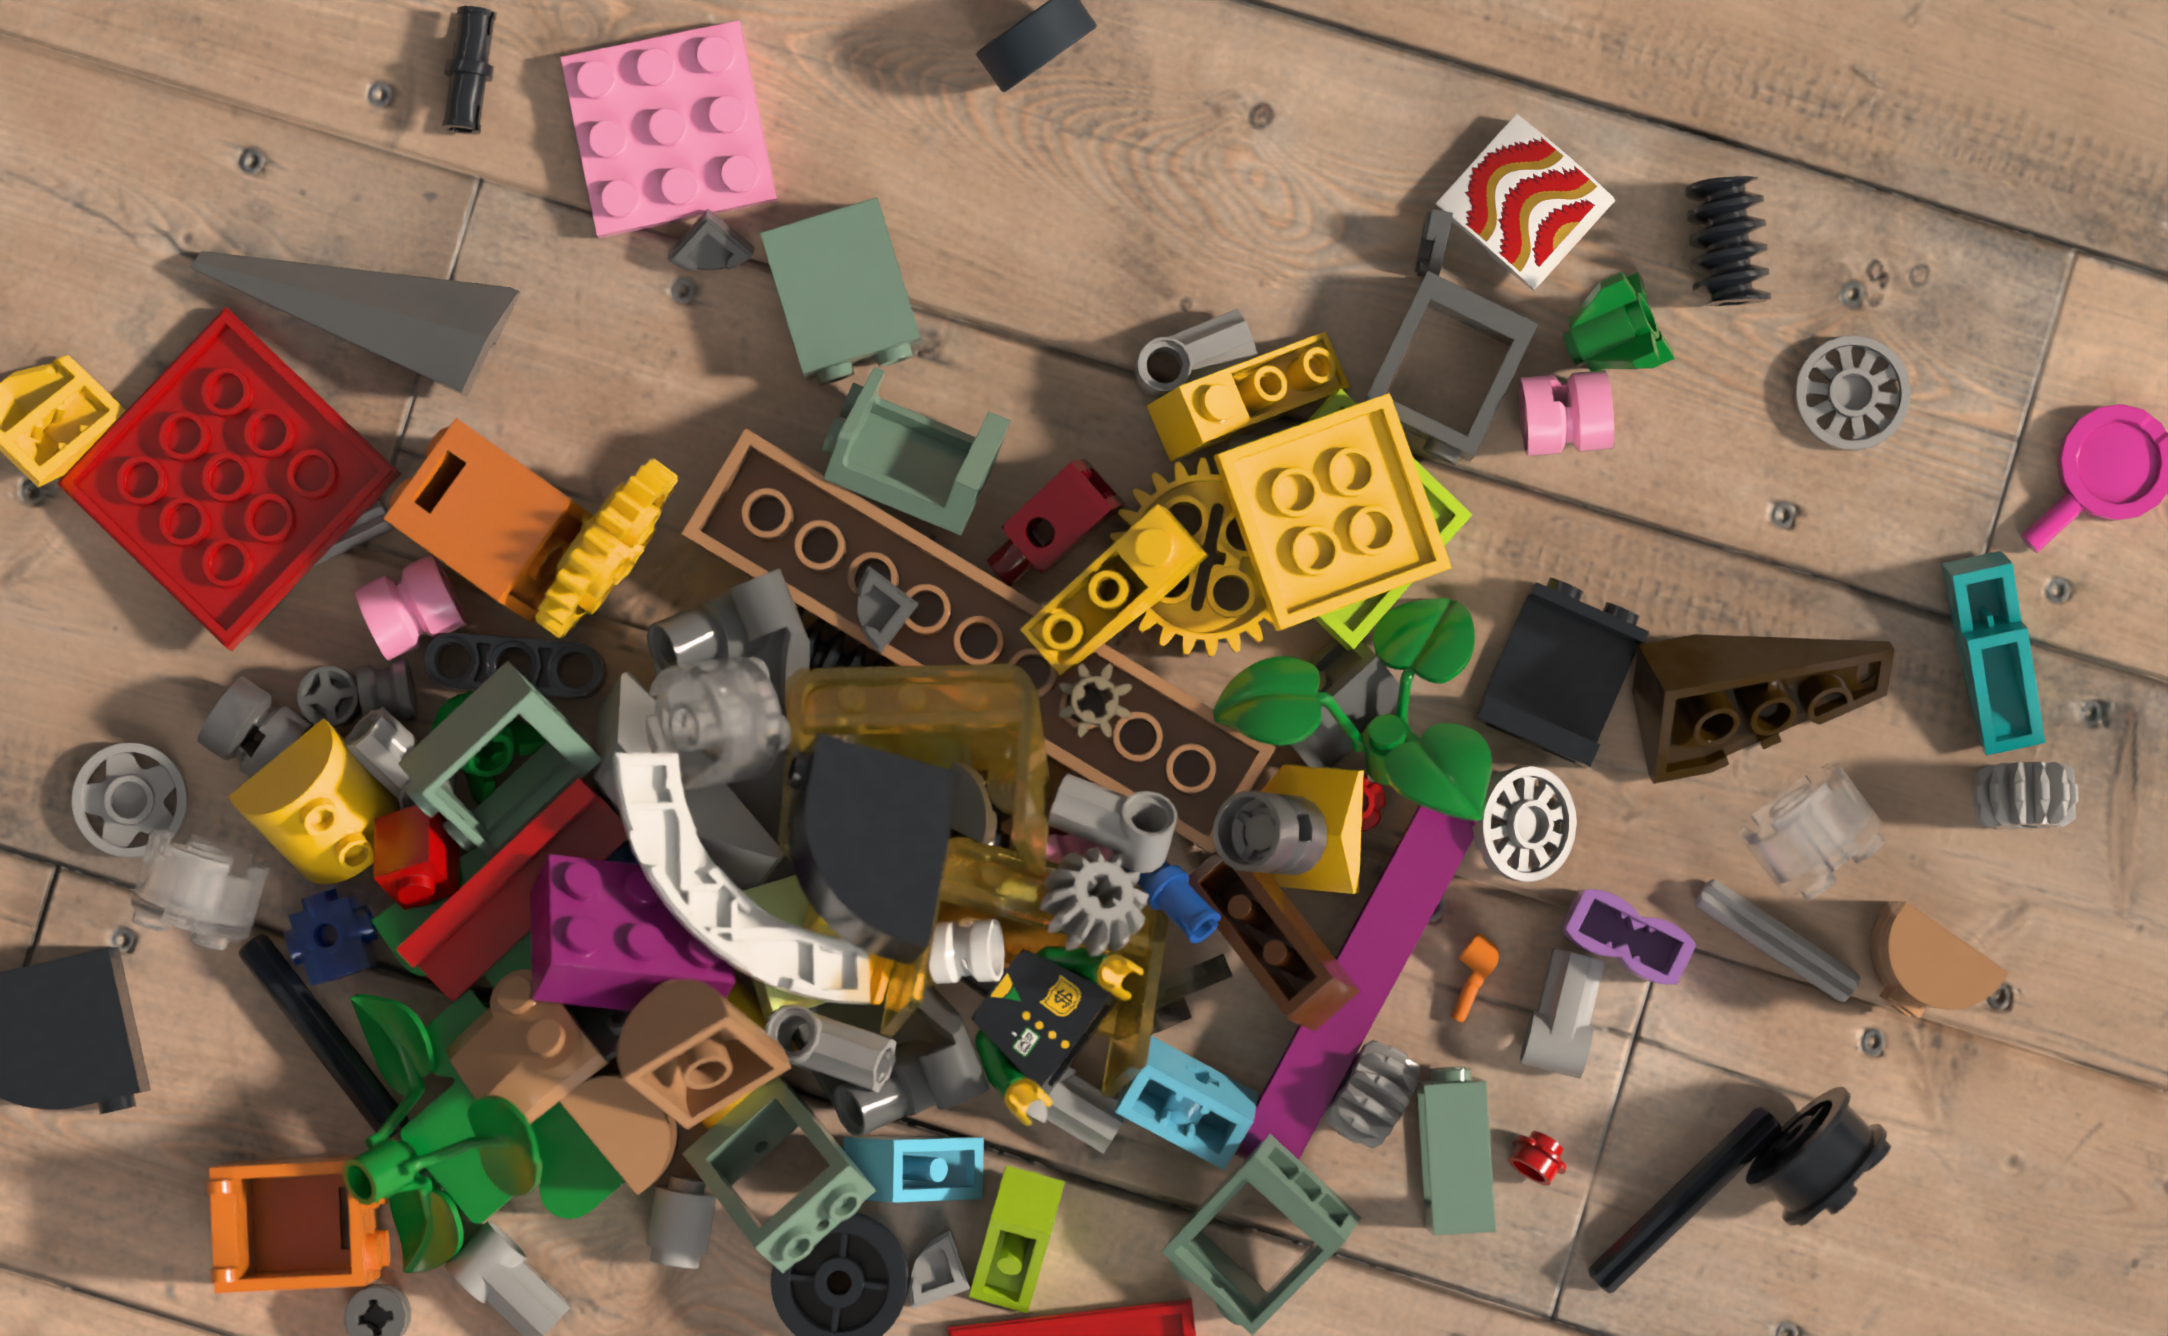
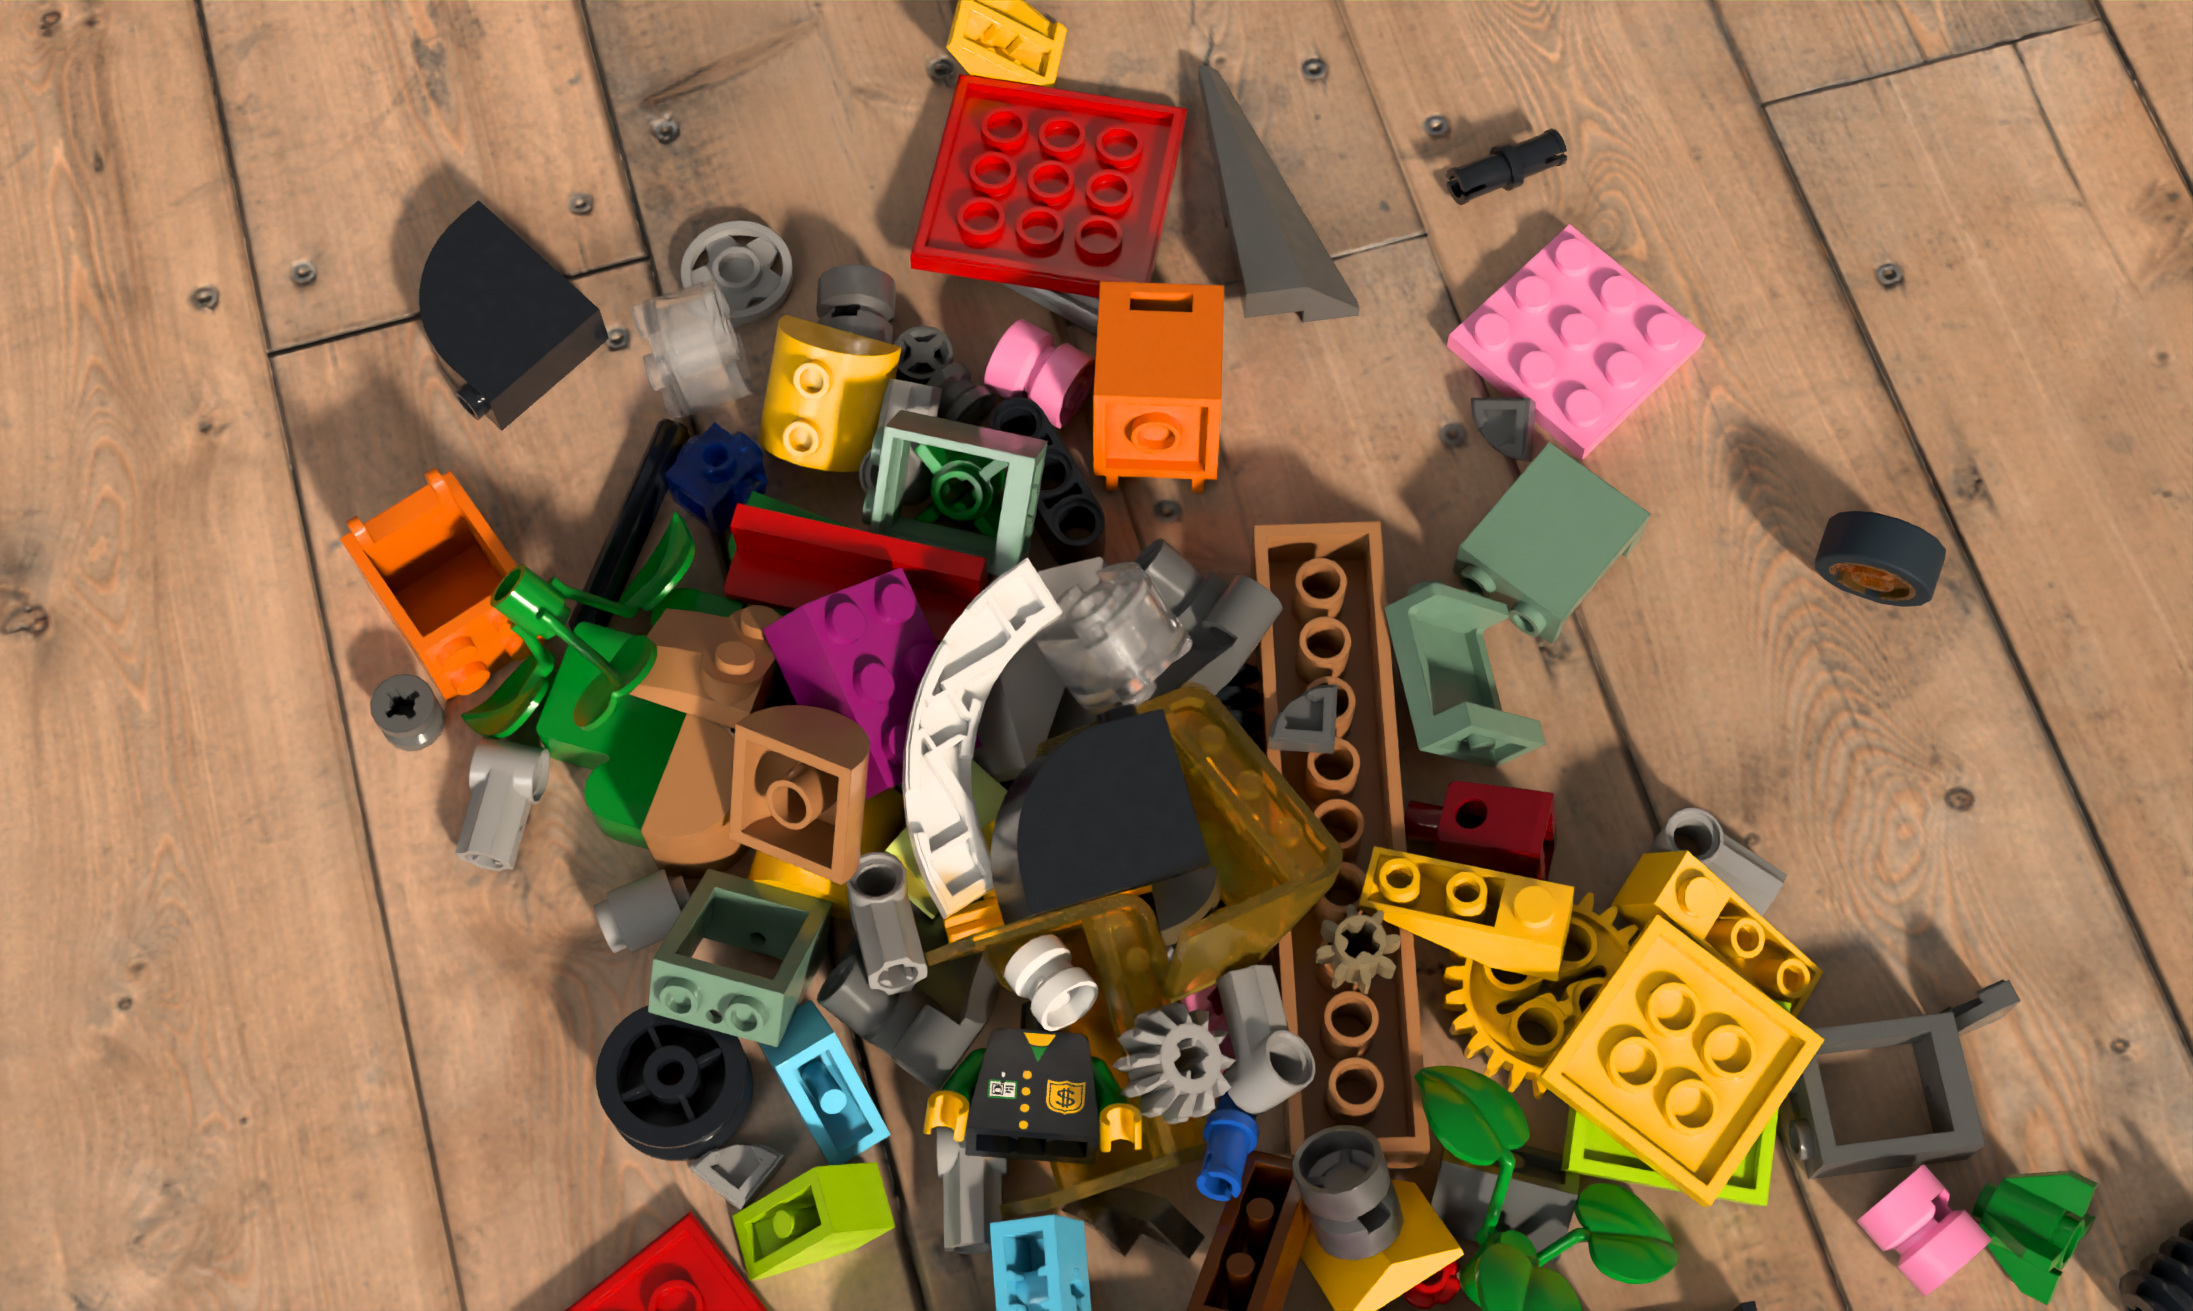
camera: 60 degrees right, 20 degrees down
red brick [374,805,459,910] -> none
yellow gear [535,459,678,639] -> none
slope [1436,114,1615,291] -> none

